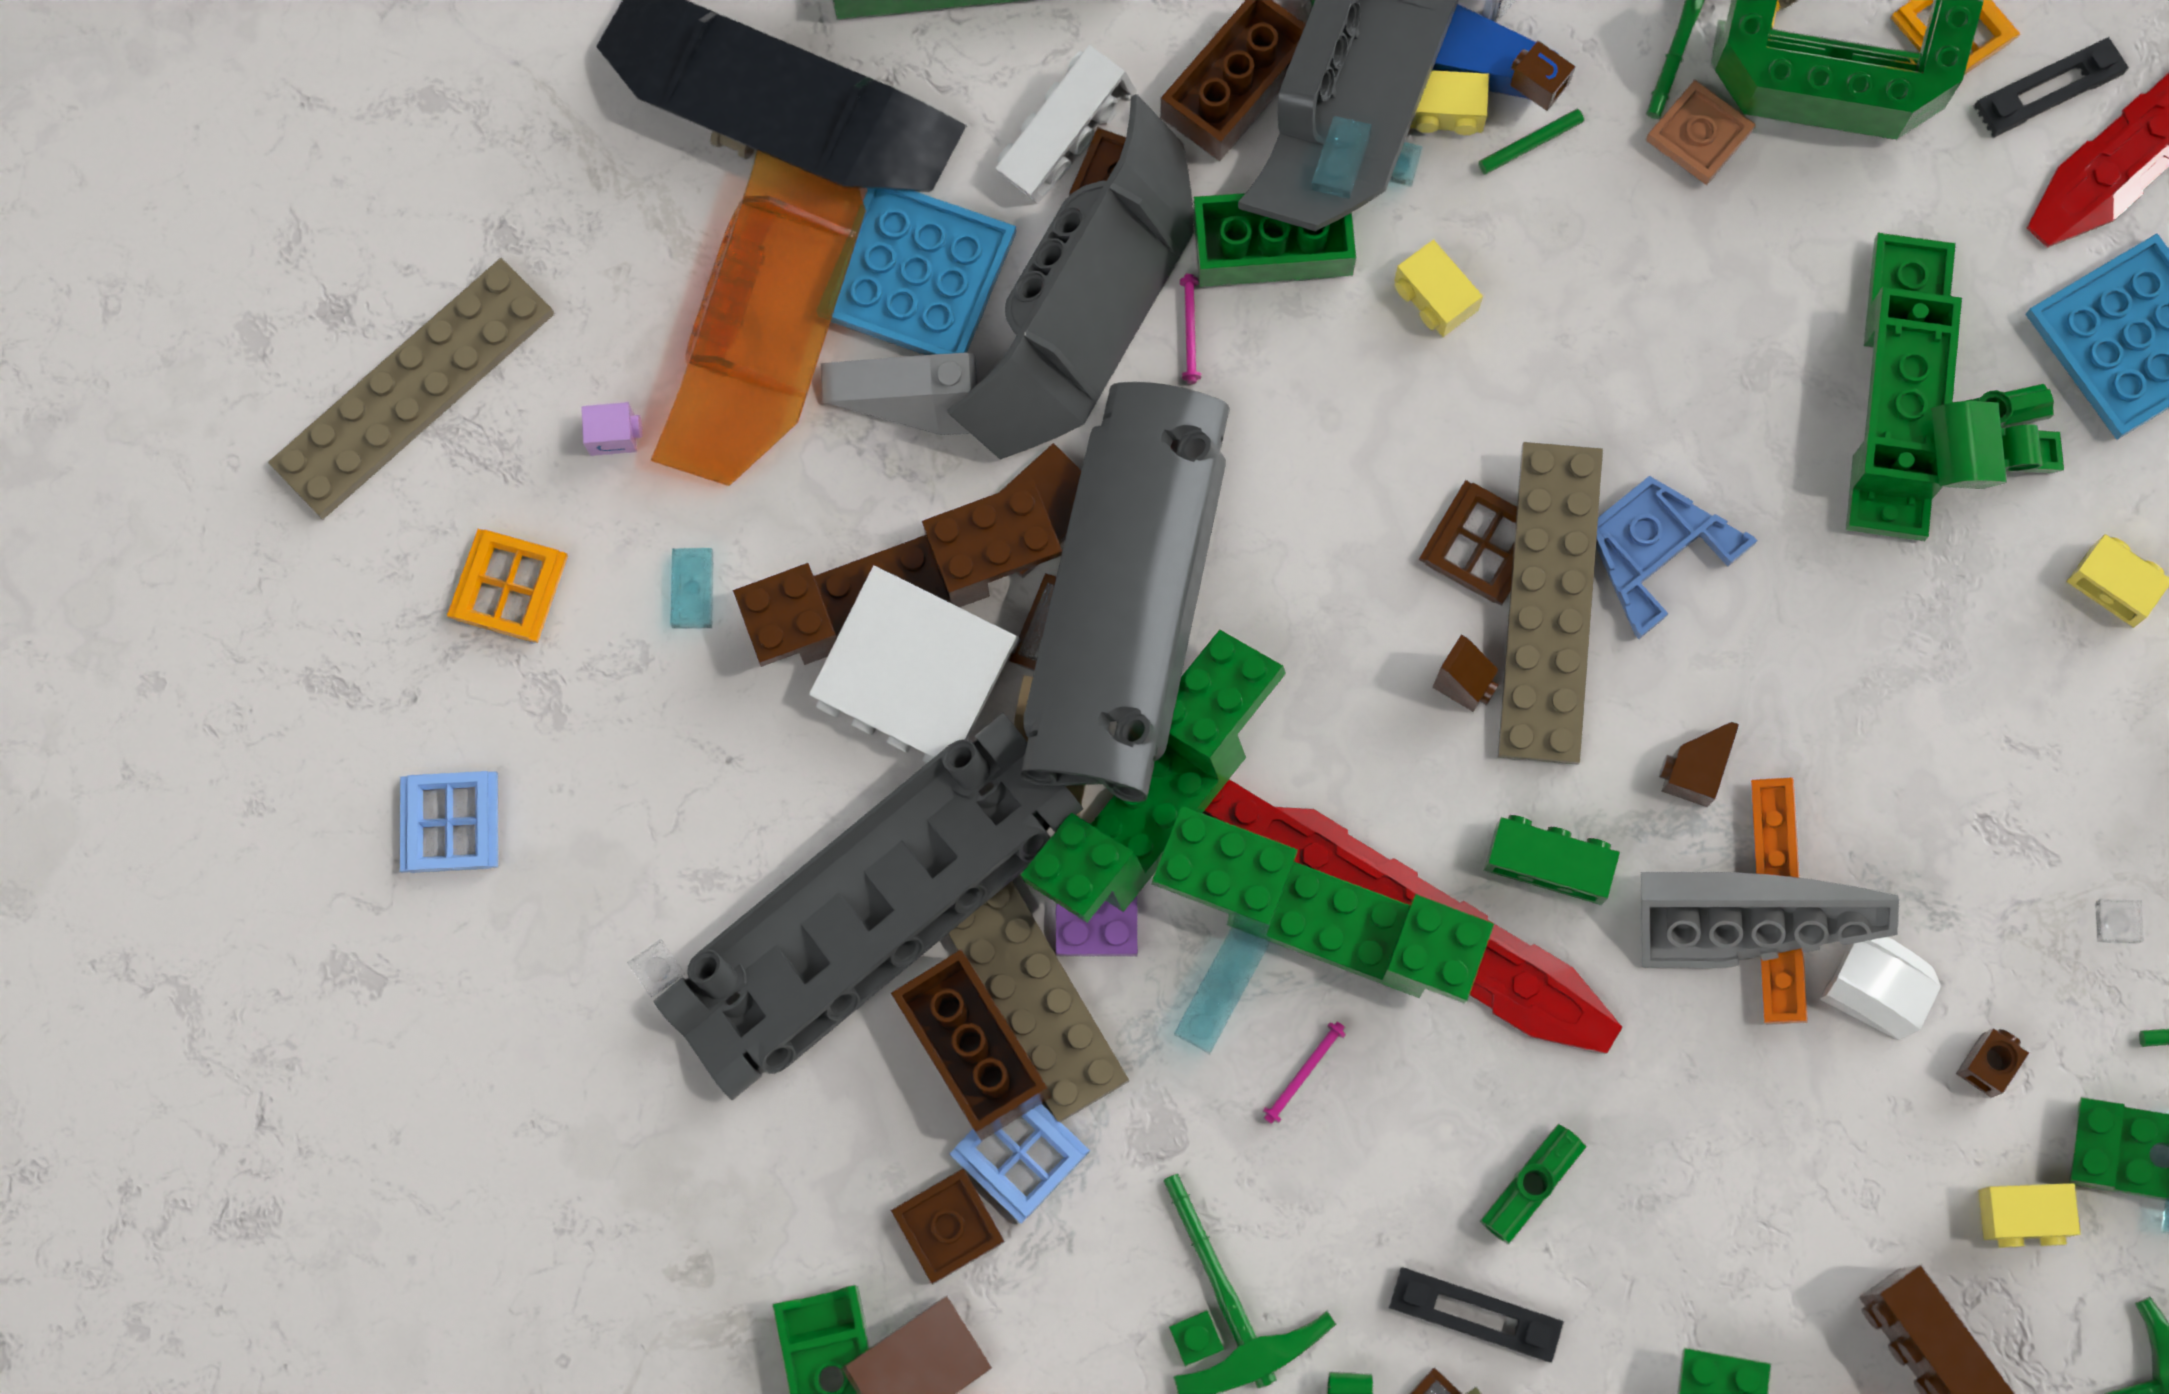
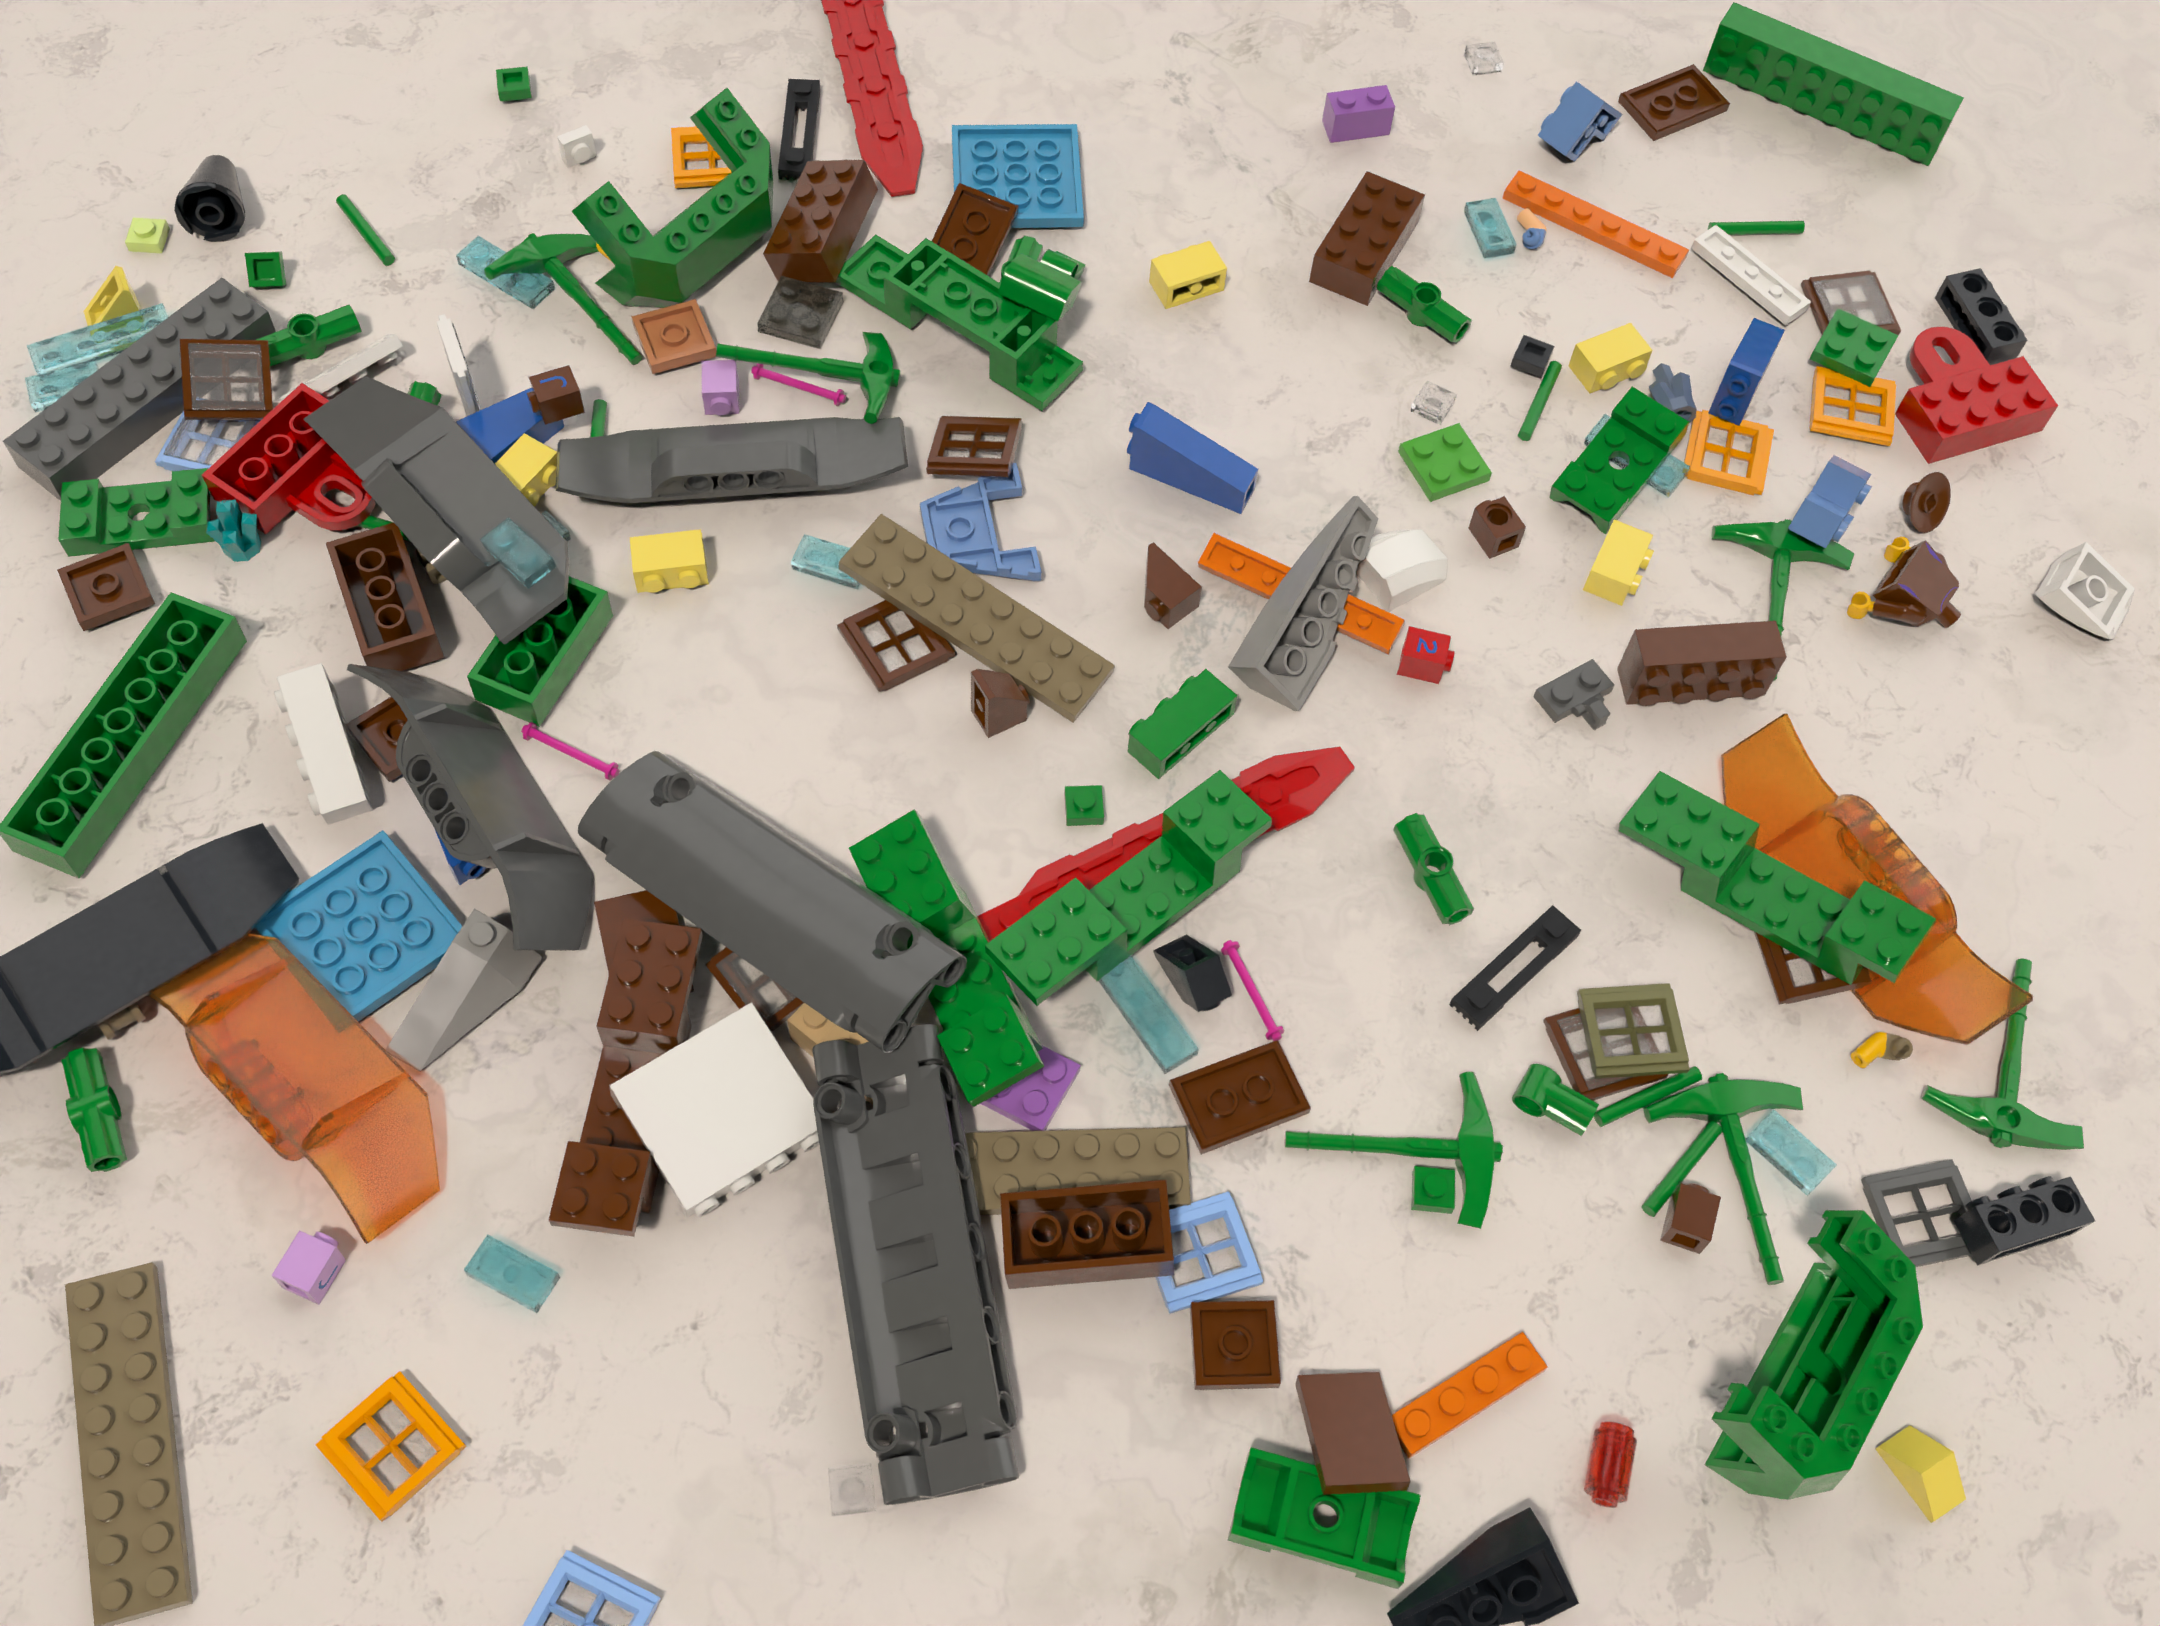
camera: 70 degrees left, 15 degrees down
none -> green piece [61,1047,127,1172]
none -> dark grey piece [556,417,908,503]
none -> lavender brick [702,360,739,415]
none -> green piece [716,332,900,424]
none -> dark pink axle [751,364,846,406]
none -> clear smoke plate [757,276,844,349]
none -> reddish brown brick [763,160,878,282]
none -> clear light blue plate [791,534,861,590]
none -> reddish brown piece [926,416,1022,477]
none -> reddish brown tile [932,183,1019,276]
none -> green plate [1064,785,1104,826]
none -> blue slope [1127,402,1258,514]
none -> black slope [1153,934,1232,1012]
none -> reddish brown tile [1169,1040,1311,1155]
none -> red brick [1397,626,1455,684]
none -> bright green plate [1398,423,1492,502]
none -> dark grey hinge [1533,659,1615,730]

